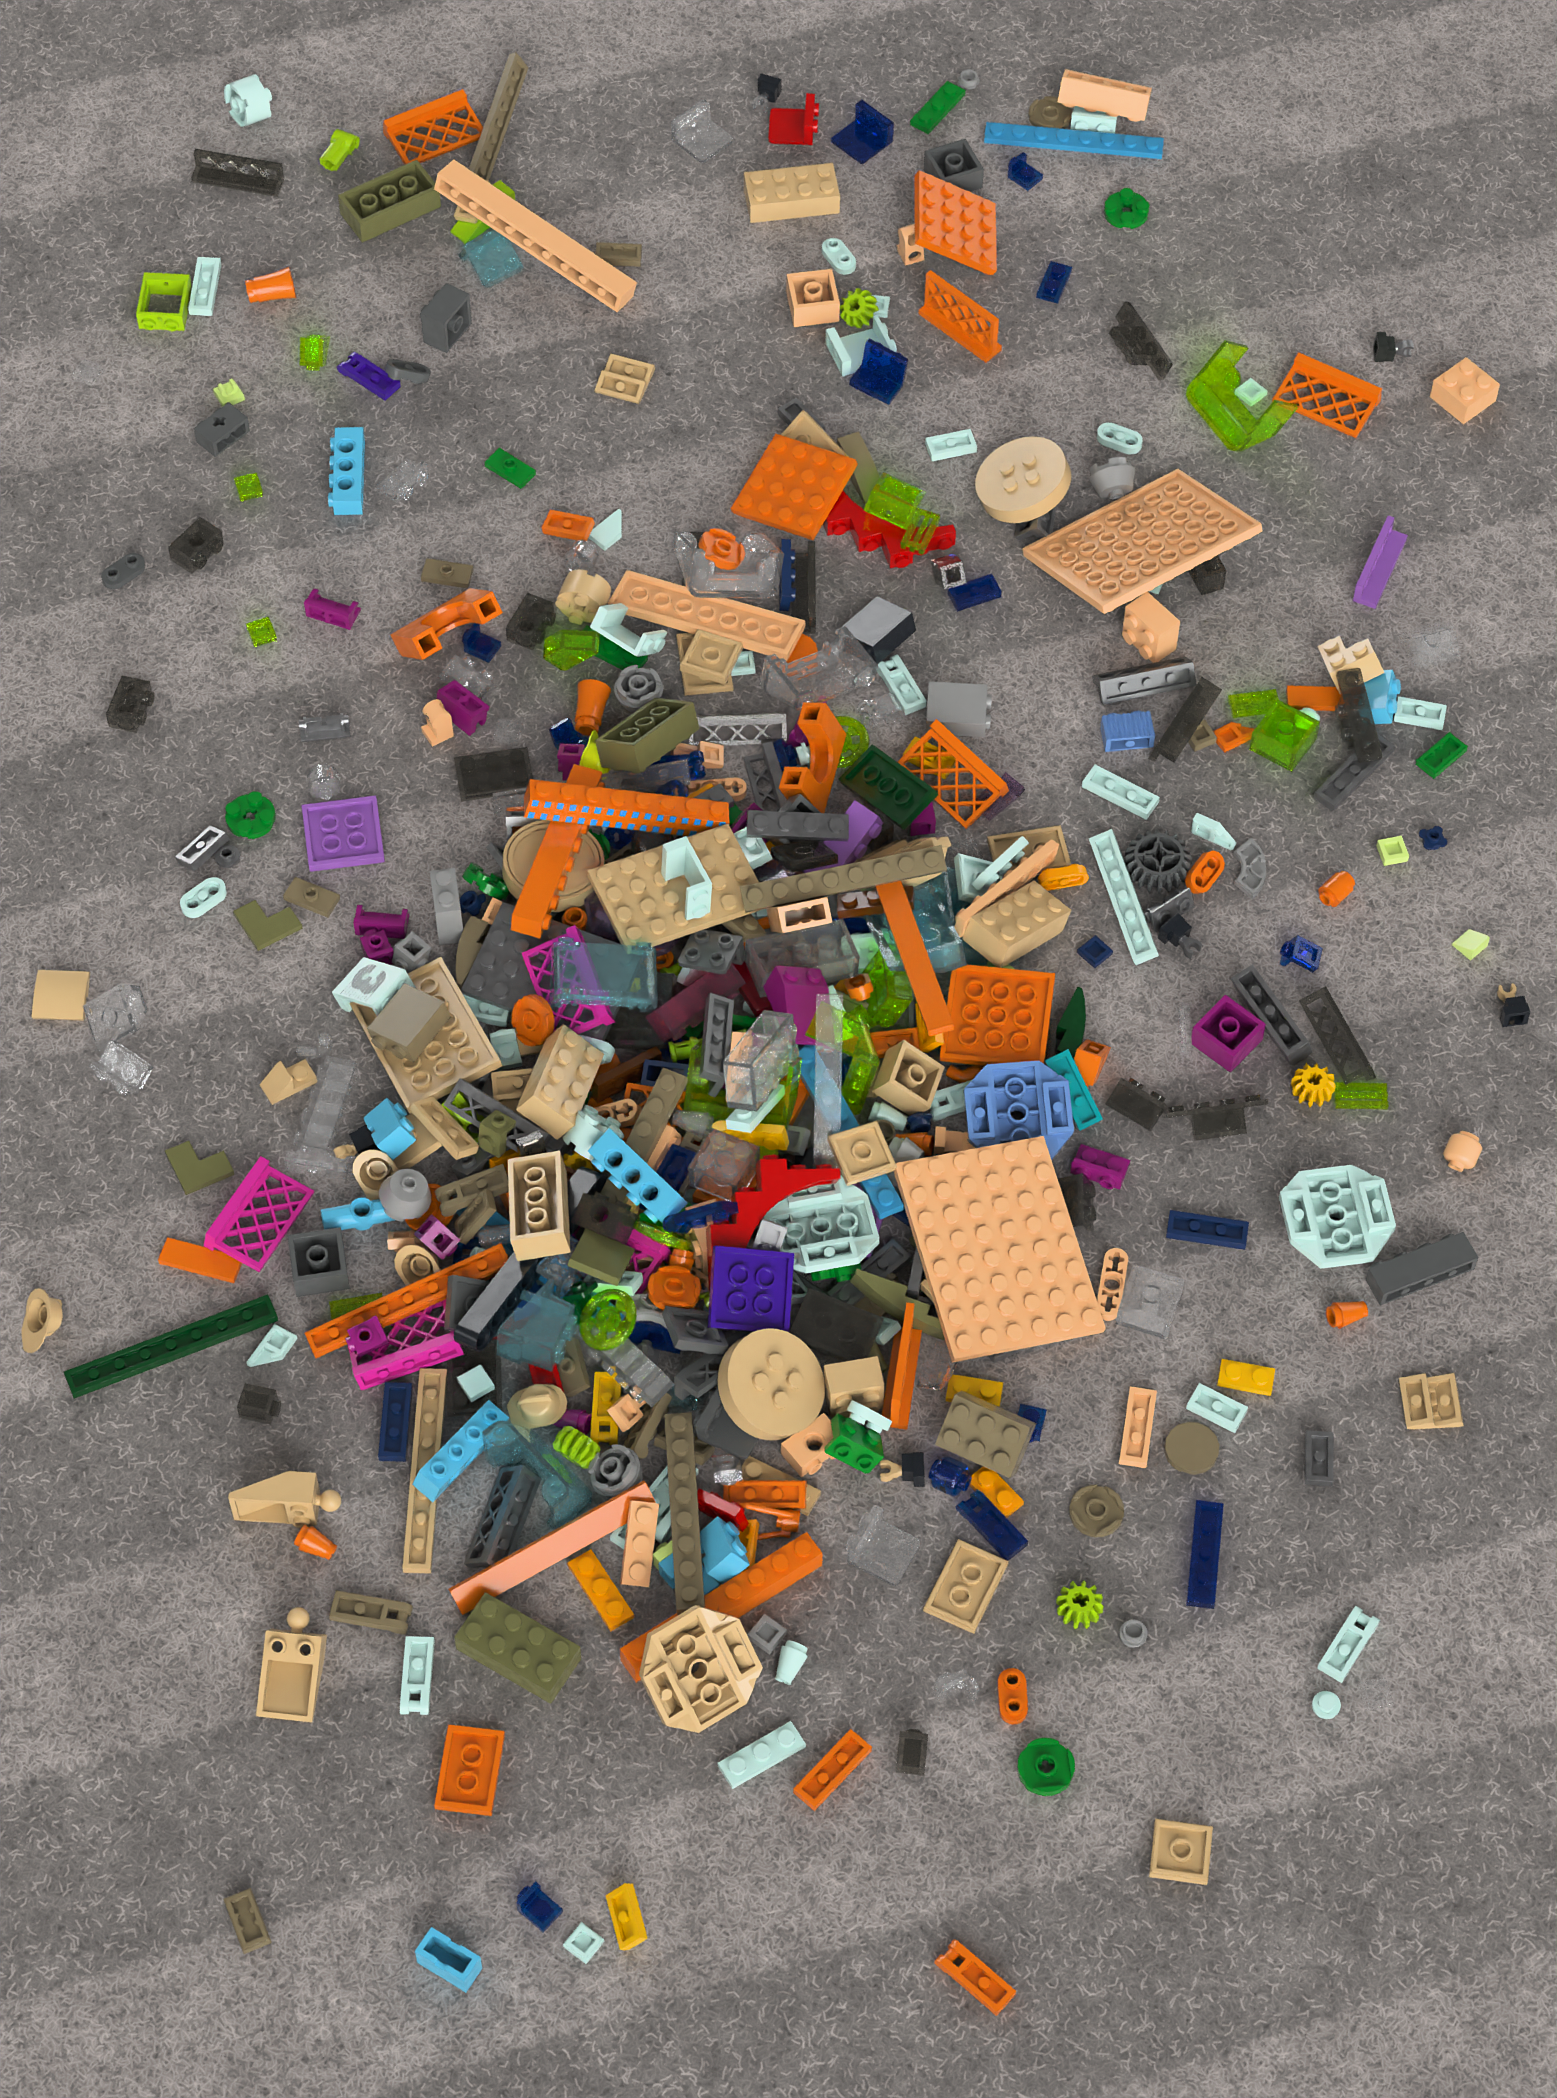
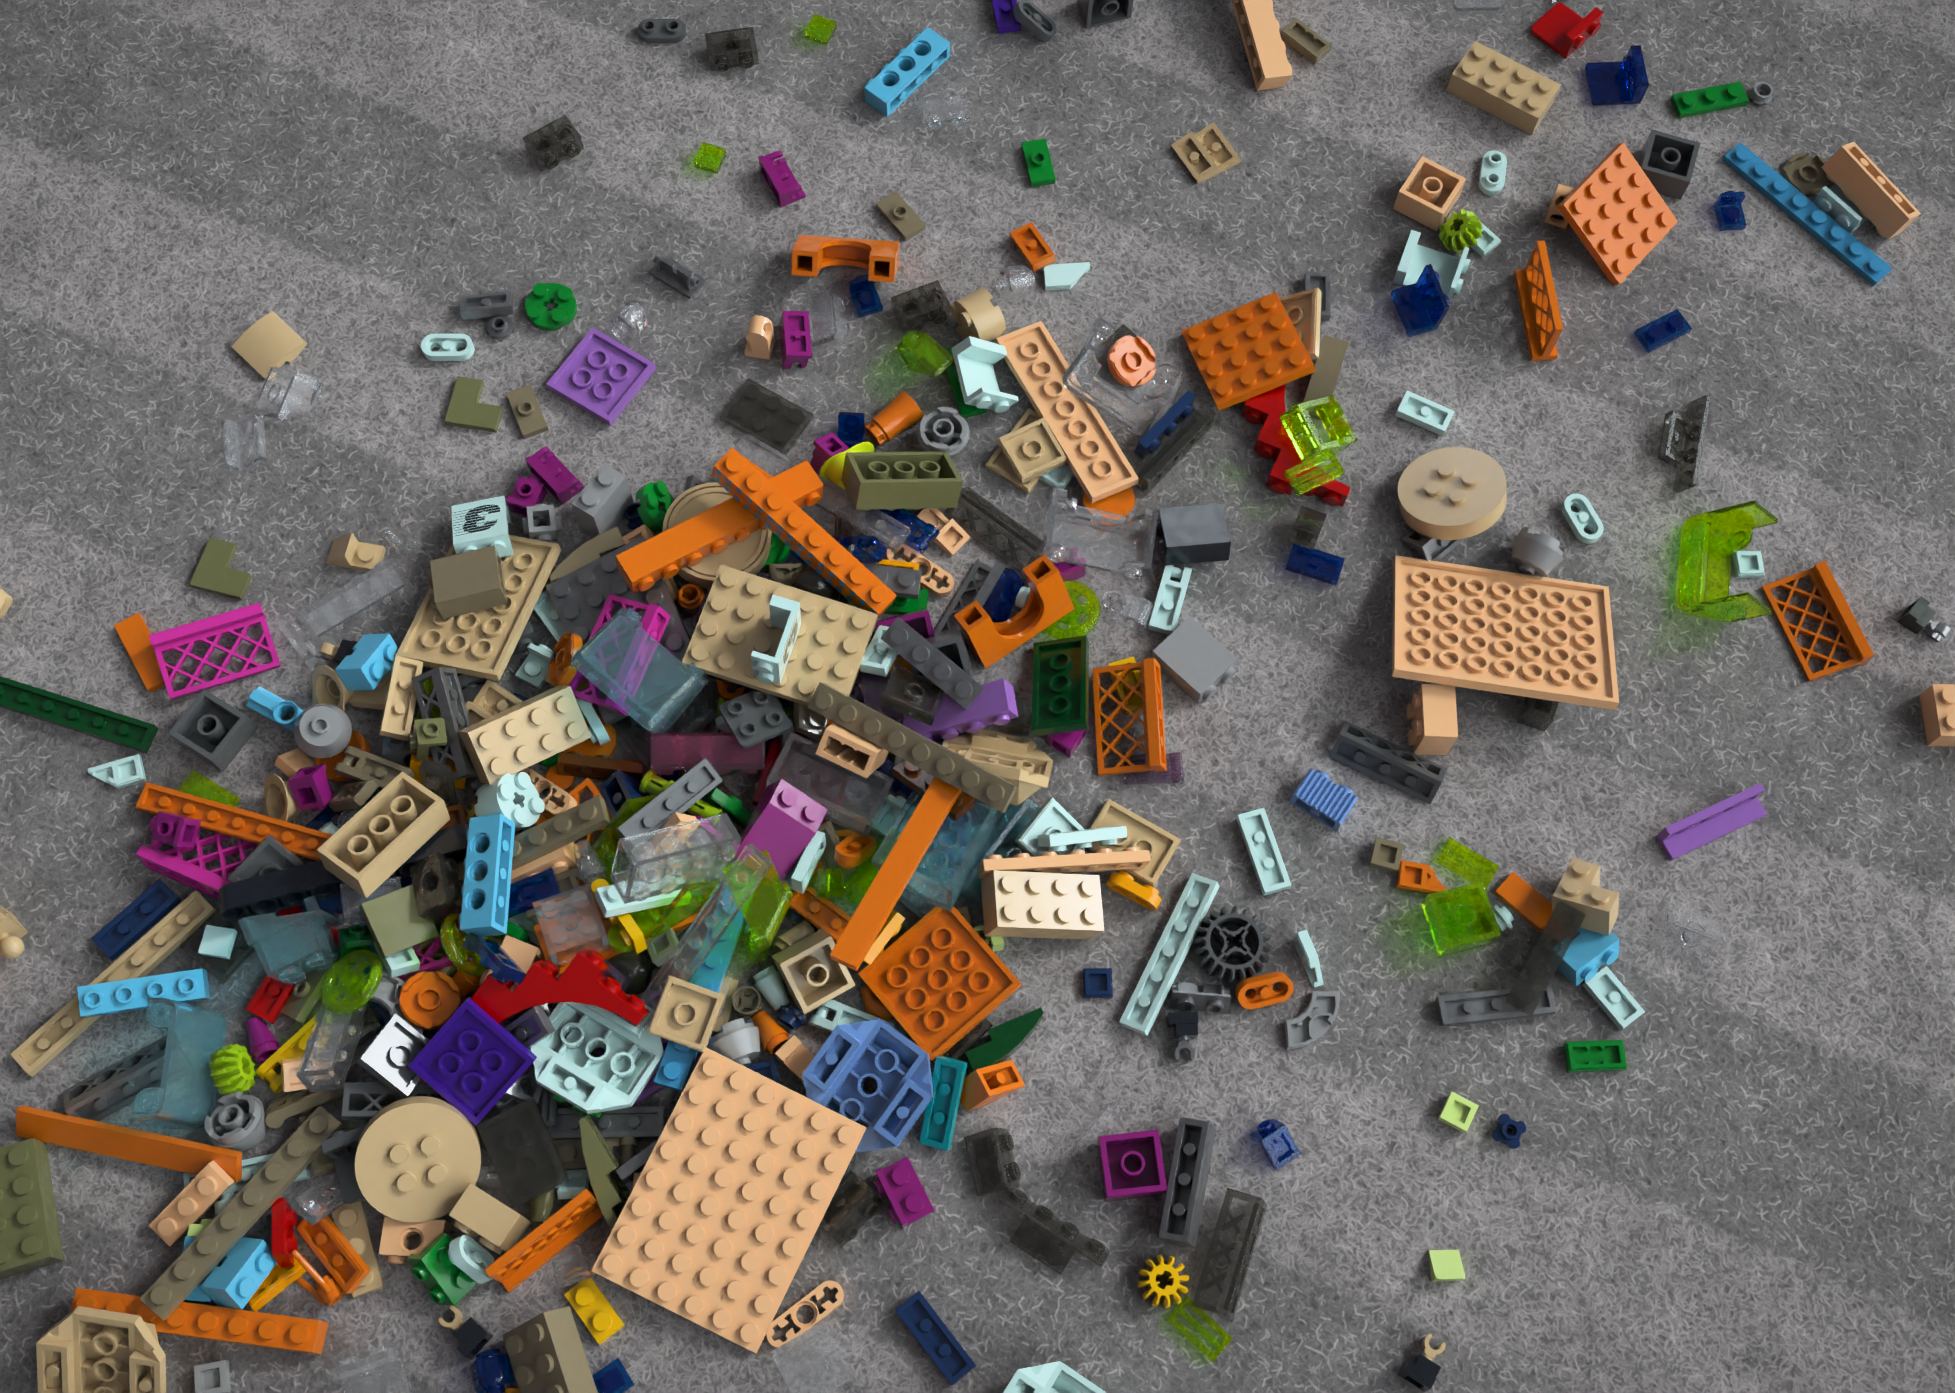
camera: 40 degrees right, 10 degrees up
clear smoke brick [237,1383,281,1425] -> none
tan piece [507,1384,567,1430] -> none
light orange plate [567,1549,635,1632] -> none
green plate [1104,188,1150,229] -> none
clear smoke fence [1148,677,1222,763] -> none
orange brick [1318,871,1355,907] -> none

